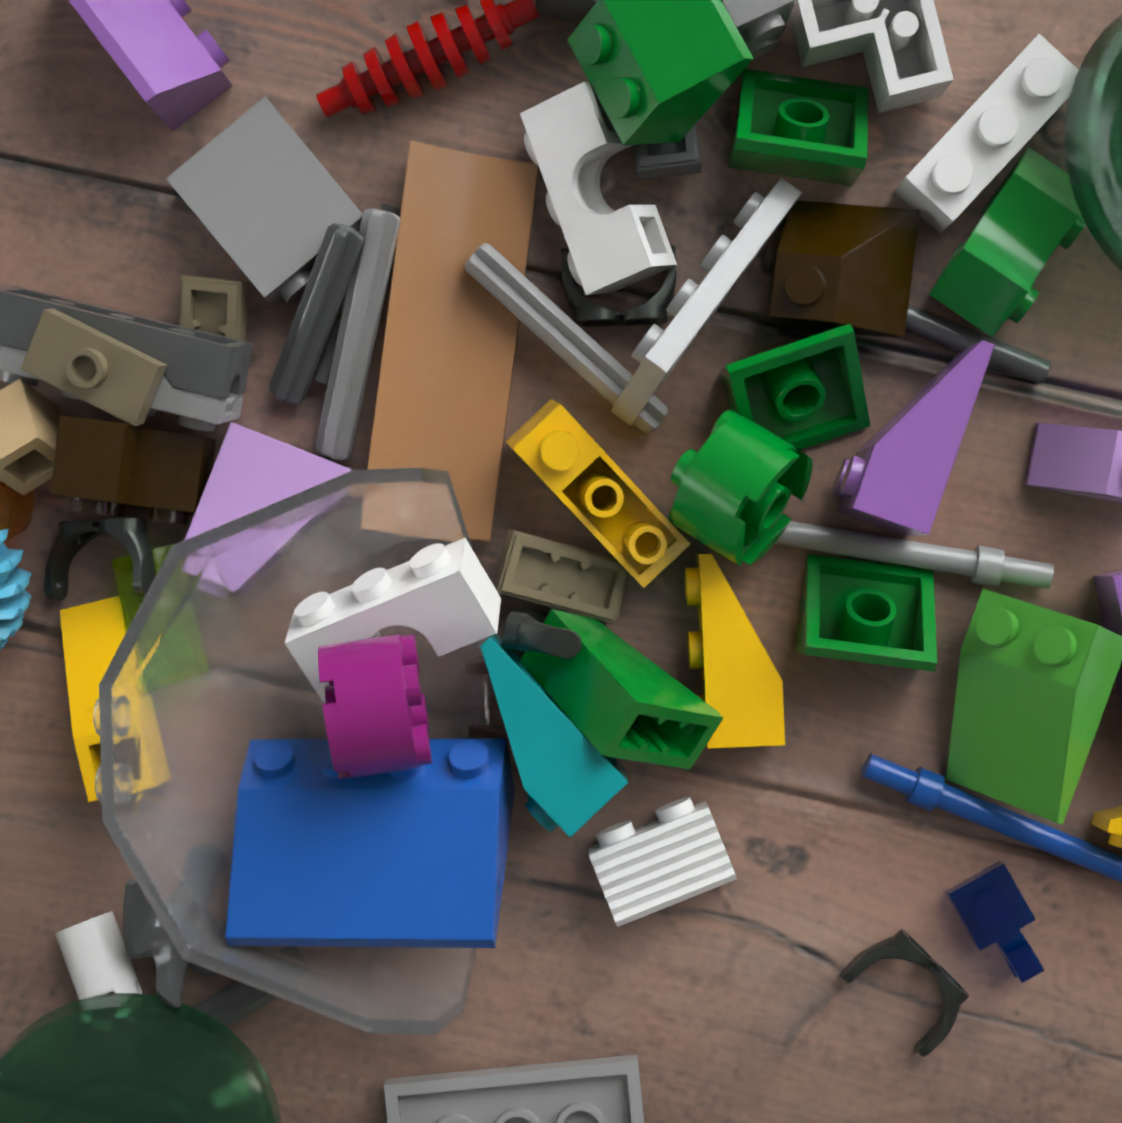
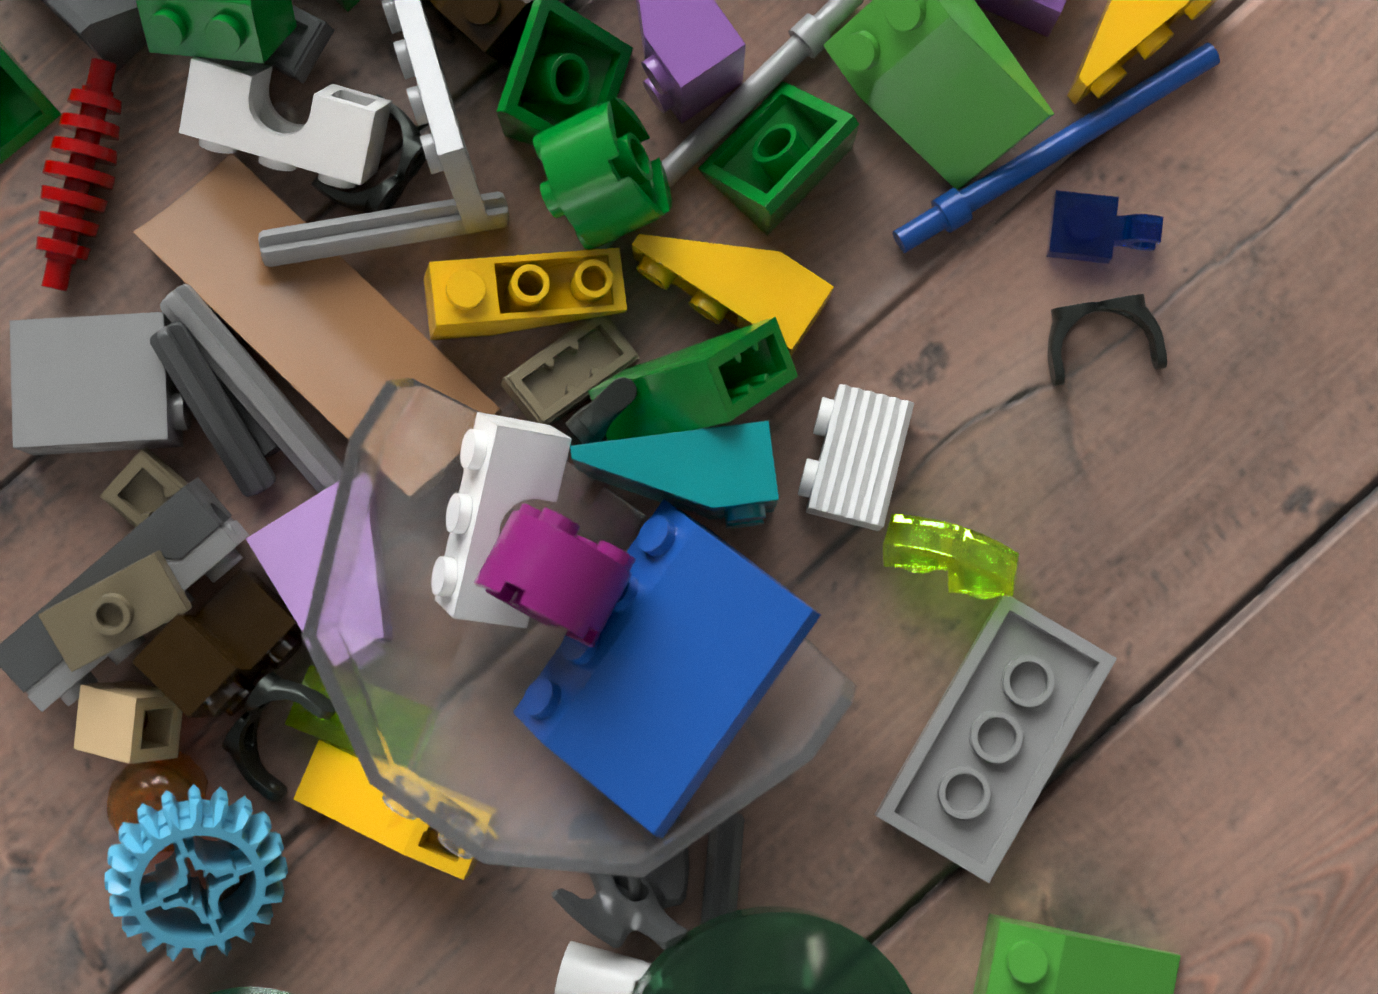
camera: 50 degrees left, 5 degrees down
none -> clear neon green slope [883,514,1019,599]

